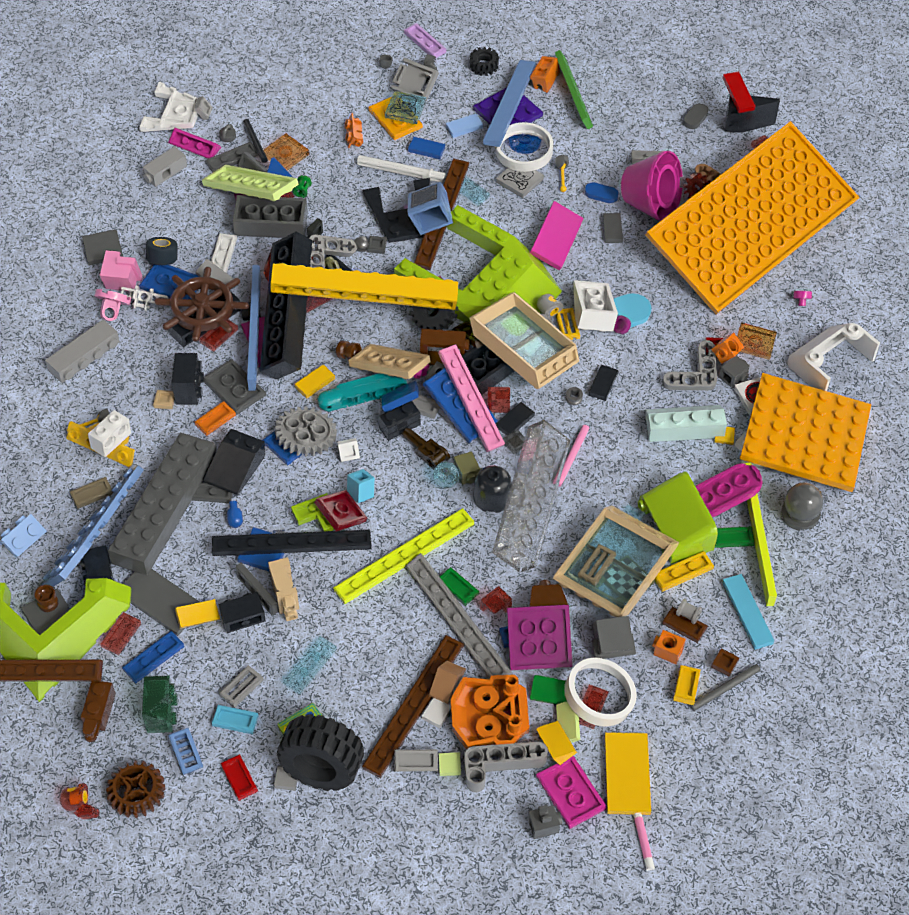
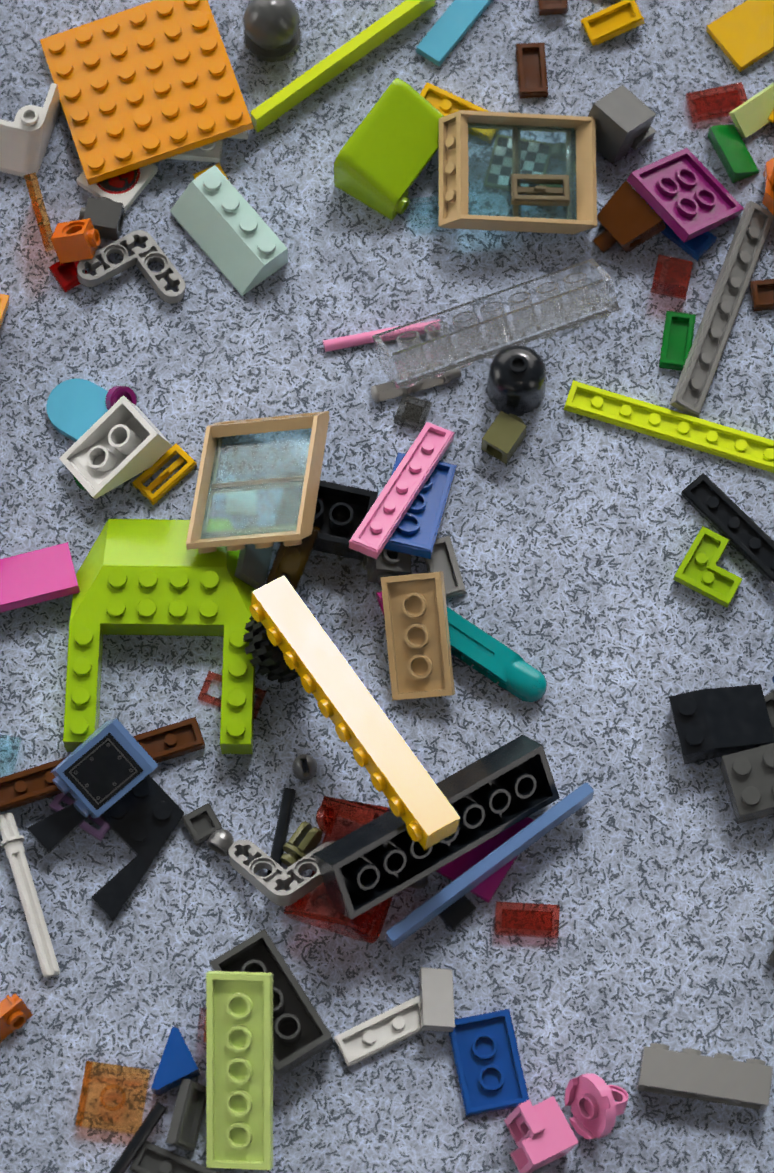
camera: 125 degrees left, 15 degrees up
white piece [121,285,168,311] -> none
black wheel [146,237,178,265] -> none
tan tile [153,390,175,409] -> none
reddish brown brick [154,267,249,348] -> none
black brick [171,353,204,405] -> none
orange tile [194,401,236,436] -> none
dark grey tile [204,359,266,415] -> none
blue tile [263,431,302,466] -> none
light grey gear [275,406,337,457] -> none
green bush [292,175,312,198] -> none
yellow tile [295,365,335,399] -> none
pearl dark grey tile [307,218,323,242] -> none
dark red tile [314,490,368,531] -> none
reddish brown wheel [336,340,362,359] -> none
white tile [337,438,360,462] -> none
medium azure brick [347,469,375,503] -> none
black brick [378,401,421,441] -> none
blue tile [382,380,419,412] -> none
dark brown connector [402,428,450,470] -> none
reddish brown window [420,329,469,366] -> none
clear light blue piece [433,462,460,489] -> none
clear red panel [487,387,510,413] -> none
black tile [496,402,535,438] -> none
light grey piece [537,294,564,324] -> none
white piece [565,658,637,727] -> none
flat silver bush [566,387,583,405] -> none
black tile [588,365,618,401] -> none
orange brick [652,630,686,664] -> none
light grey bush [676,599,703,624] -> none
dark pink tile [695,463,762,517] -> none
green tile [715,526,755,548] -> none

